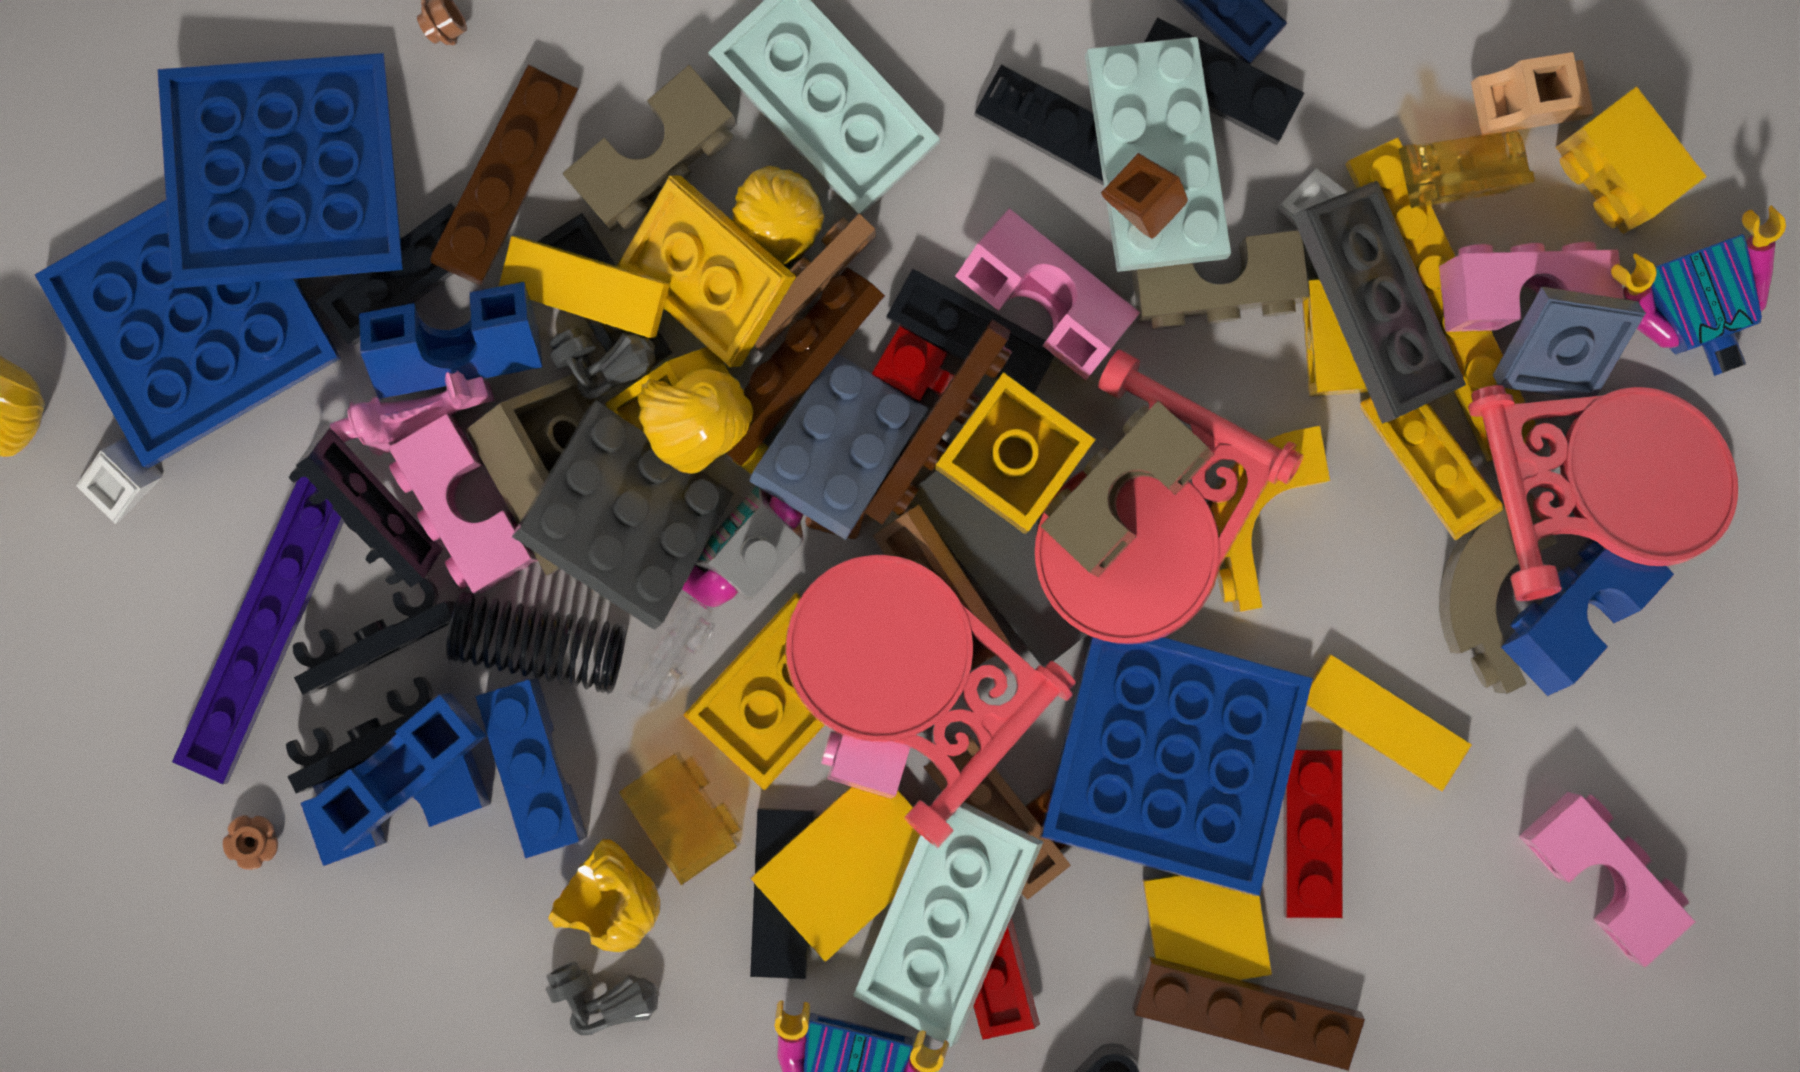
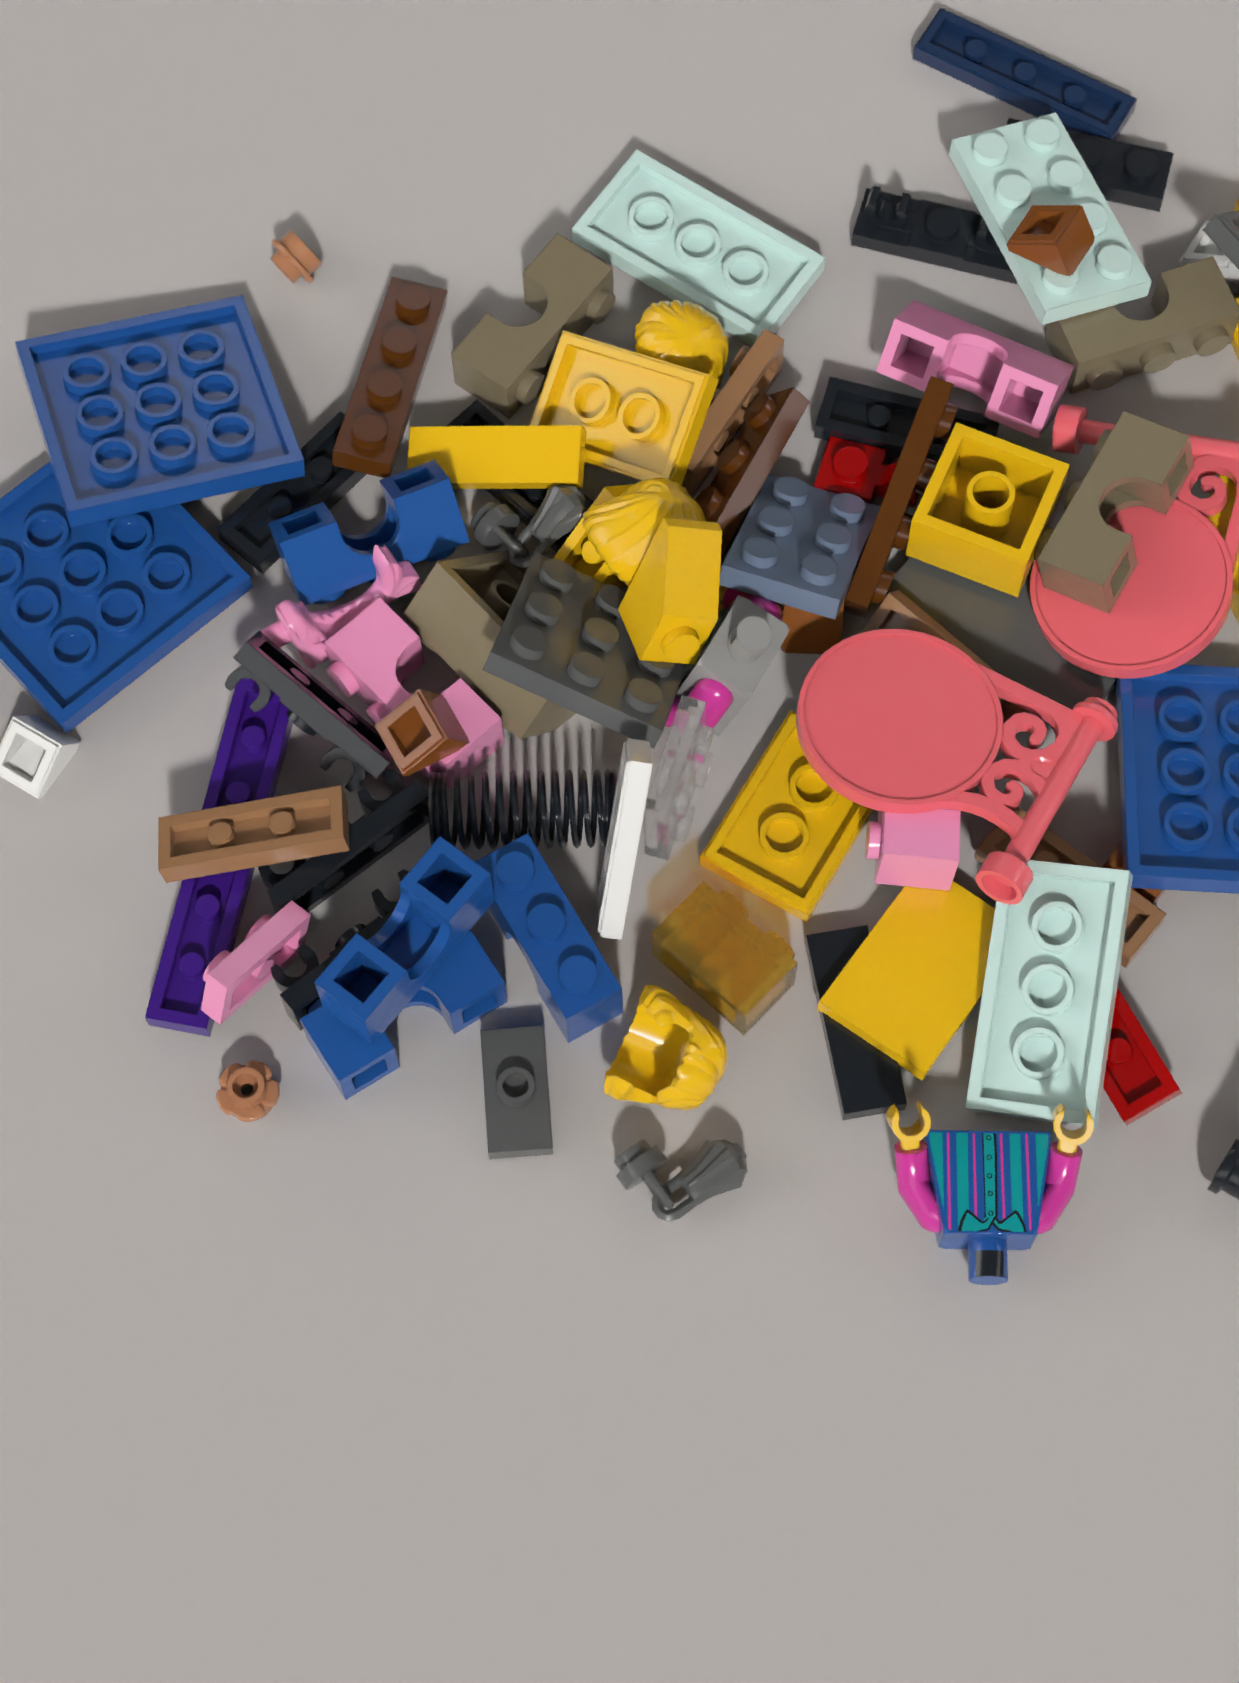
camera: 15 degrees left, 20 degrees down
none -> medium nougat plate [158,785,350,883]
none -> bright pink plate [201,900,311,1025]
none -> dark orange slope [374,689,469,776]
none -> dark grey plate [480,1025,553,1159]
none -> white tile [595,738,653,940]
none -> yellow slope [618,517,722,664]

